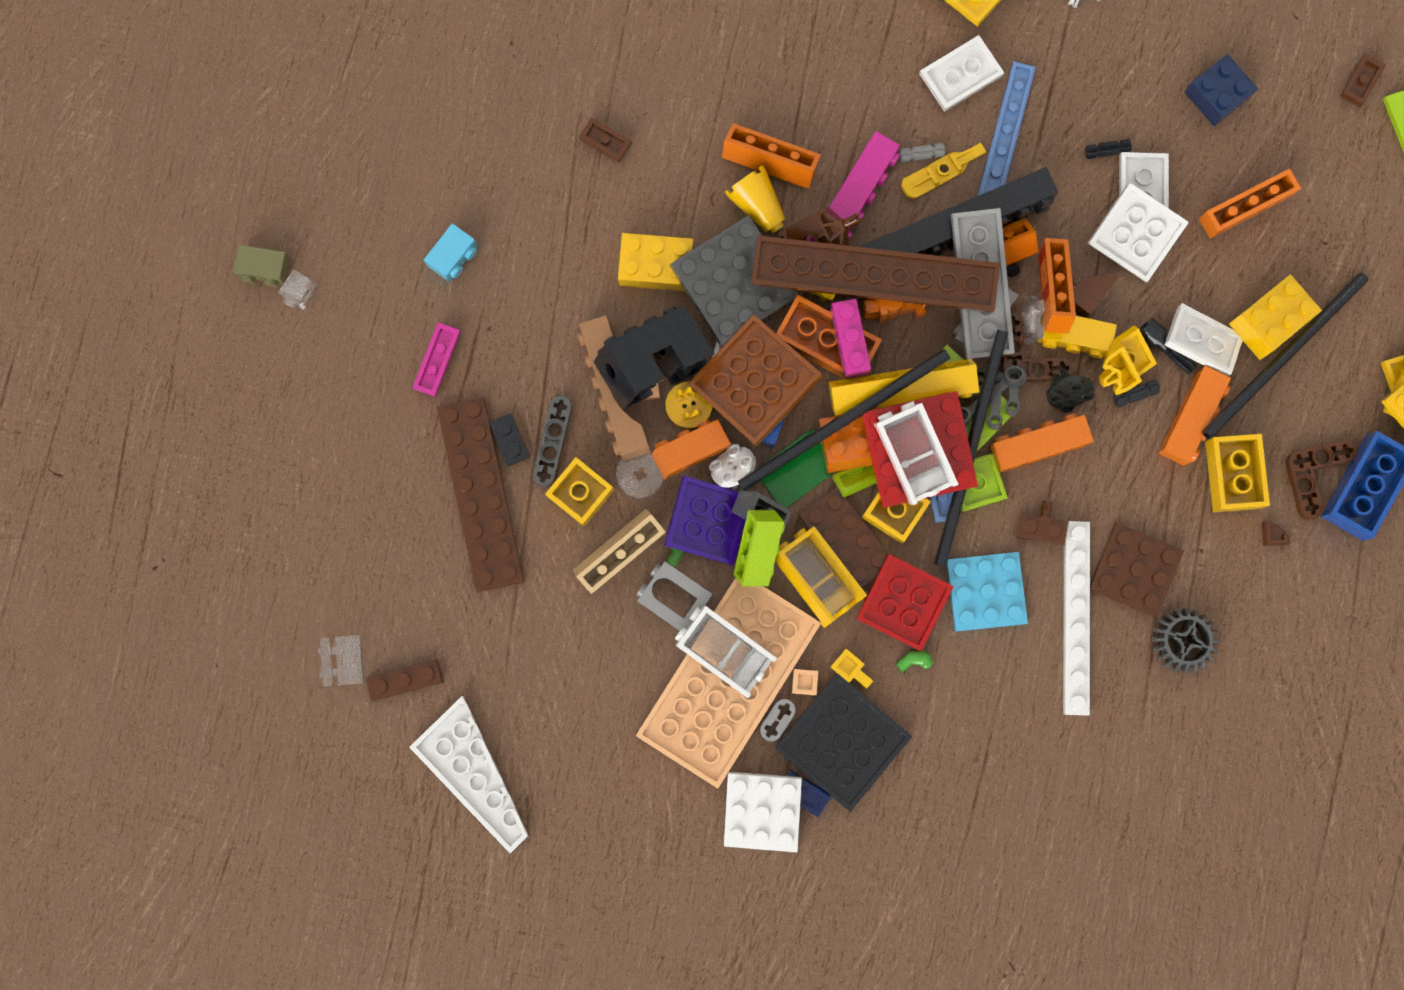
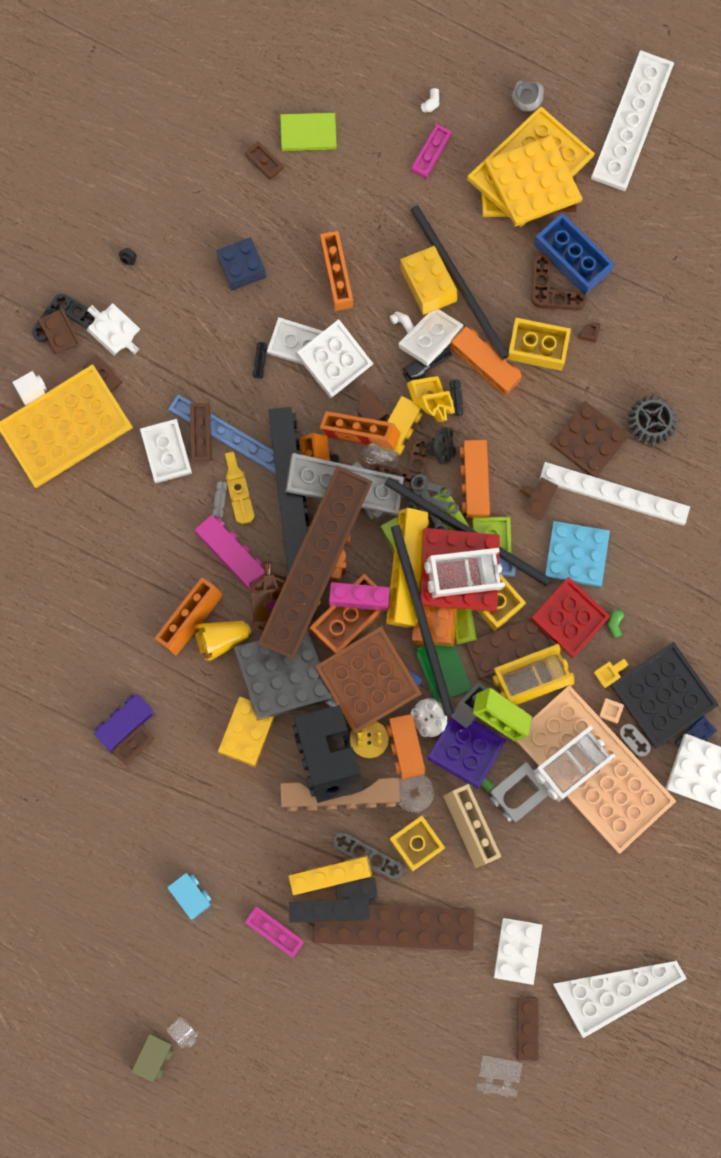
camera: 85 degrees left, 5 degrees down
none -> dark purple brick [94,694,155,753]
none -> reddish brown plate [190,403,212,461]
none -> yellow brick [289,855,372,895]
none -> black plate [289,899,370,923]
none -> white arm [390,311,414,333]
none -> white plate [493,918,542,985]

